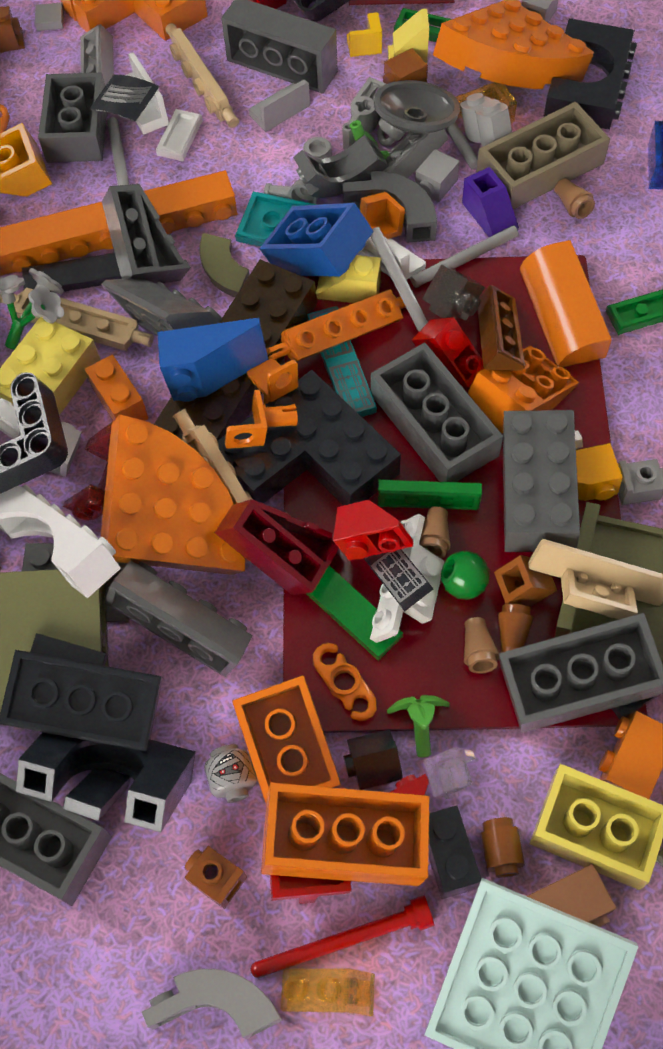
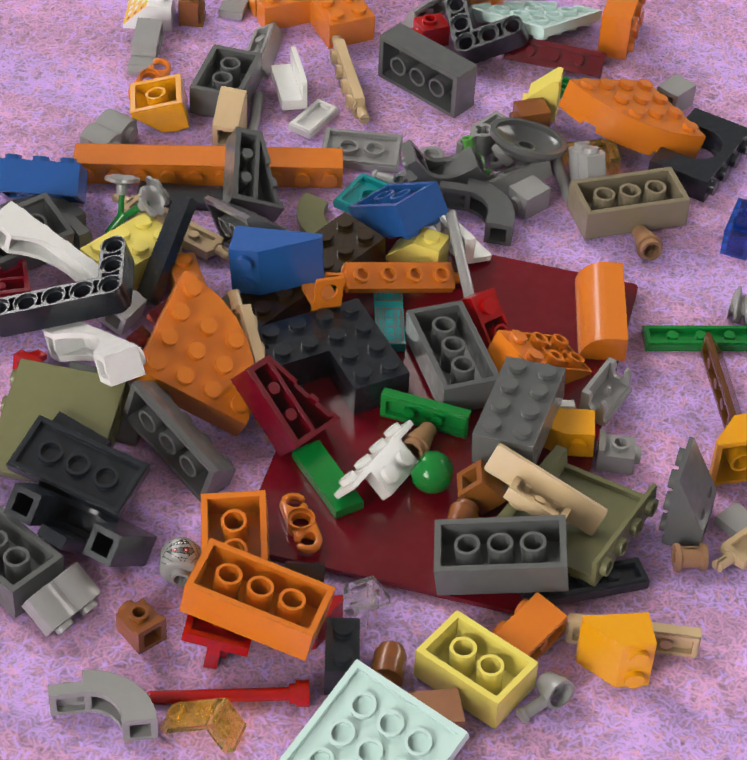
camera: 10 degrees right, 20 degrees down
black sticker [90,75,159,121] -> none
orange bracket [225,390,298,449] -> none
light grey panel [249,79,310,132] -> none
red slope [333,500,414,561] -> none
yellow panel [347,12,382,57] -> none
orange panel [360,192,405,239] -> none
black tile [363,549,433,611] -> none
bright green plant [387,695,450,758] -> none
light grey bar [410,226,519,288] -> none
clear smoke brick [422,264,485,320] -> none
dark purple slope [462,167,519,237] -> none
medium nougat cone [464,617,499,673] -> none
reddish brown slope [477,285,525,370] -> none
none -> light grey brick [22,562,102,637]
none -> black tile [137,196,198,306]
none -> tan slope [212,86,247,146]
none -> light grey tile [322,128,403,174]
none -> light grey hinge [579,357,632,427]

